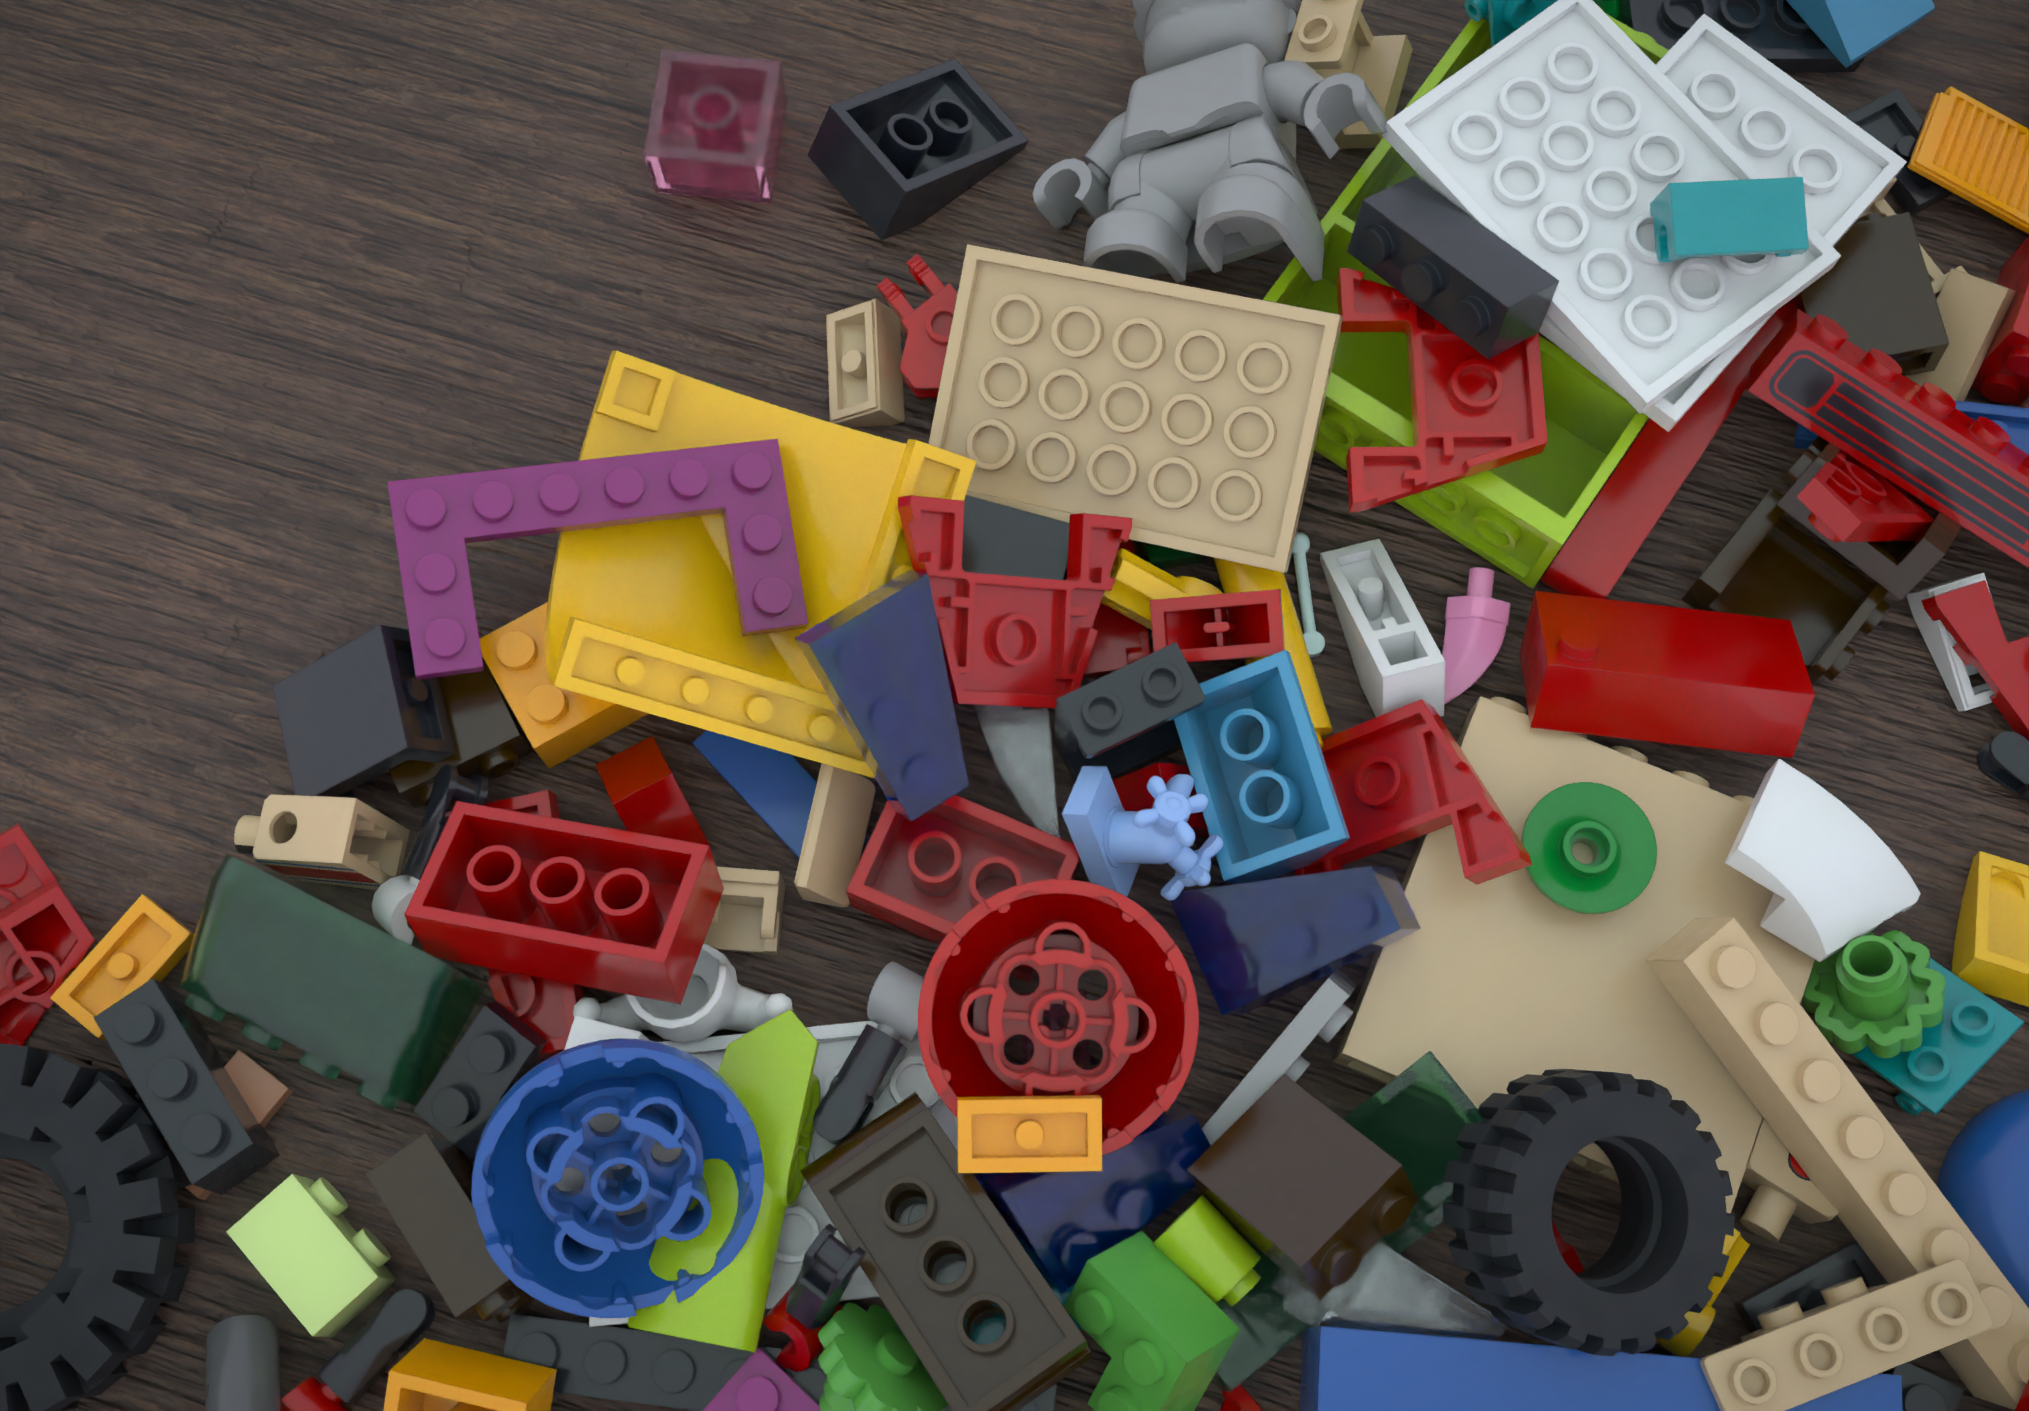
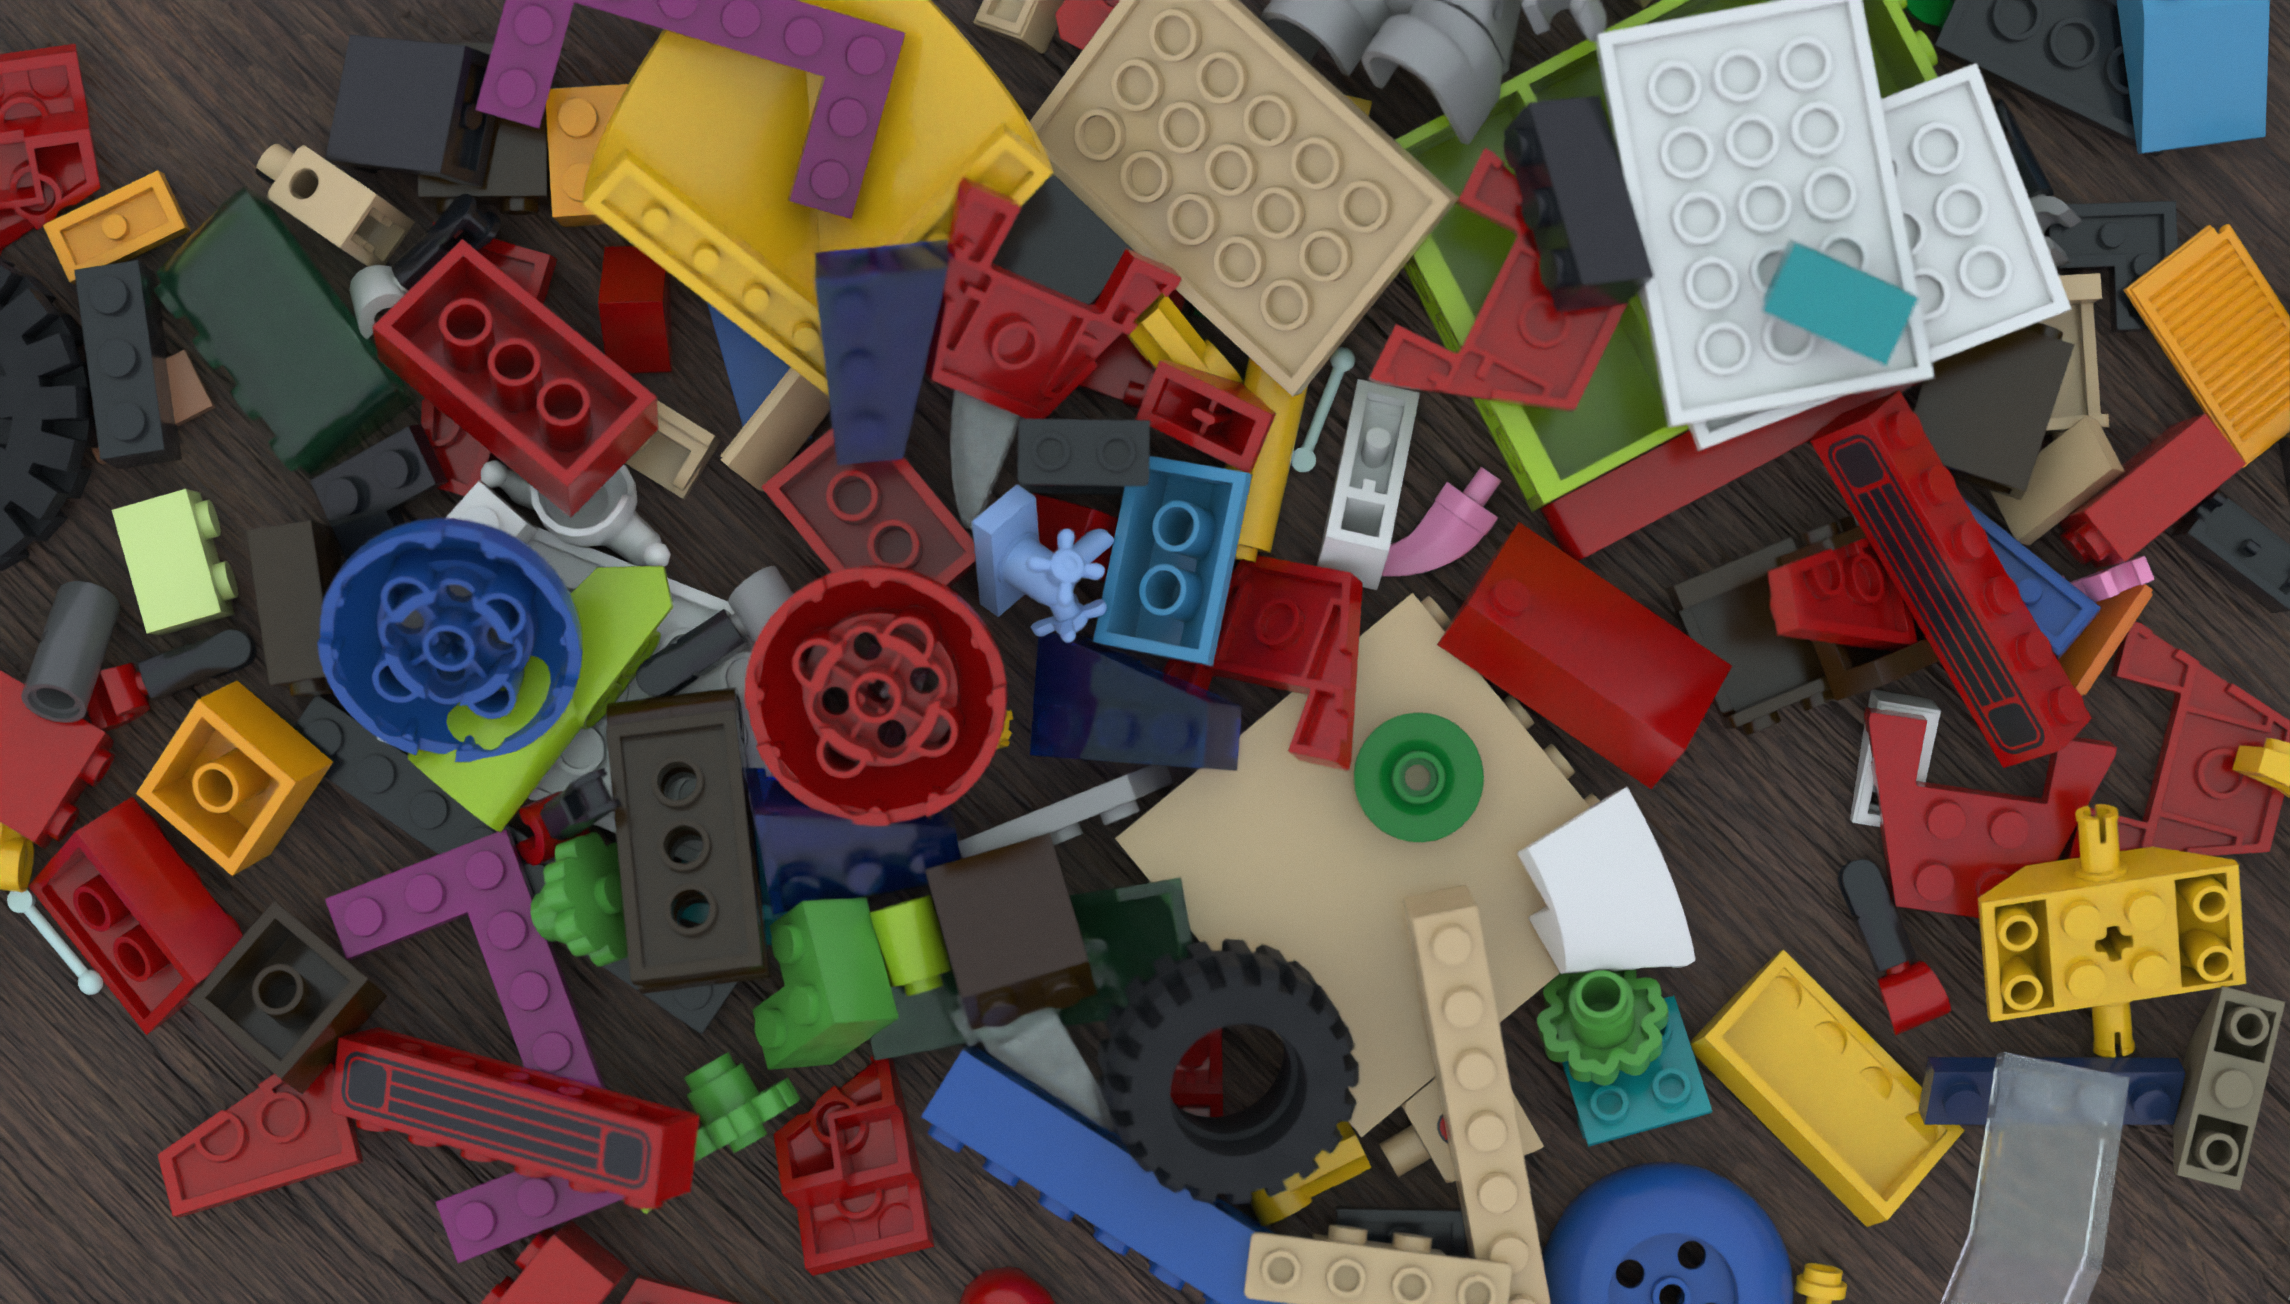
camera: 25 degrees right, 15 degrees up
light orange plate [957,1095,1102,1173] -> none

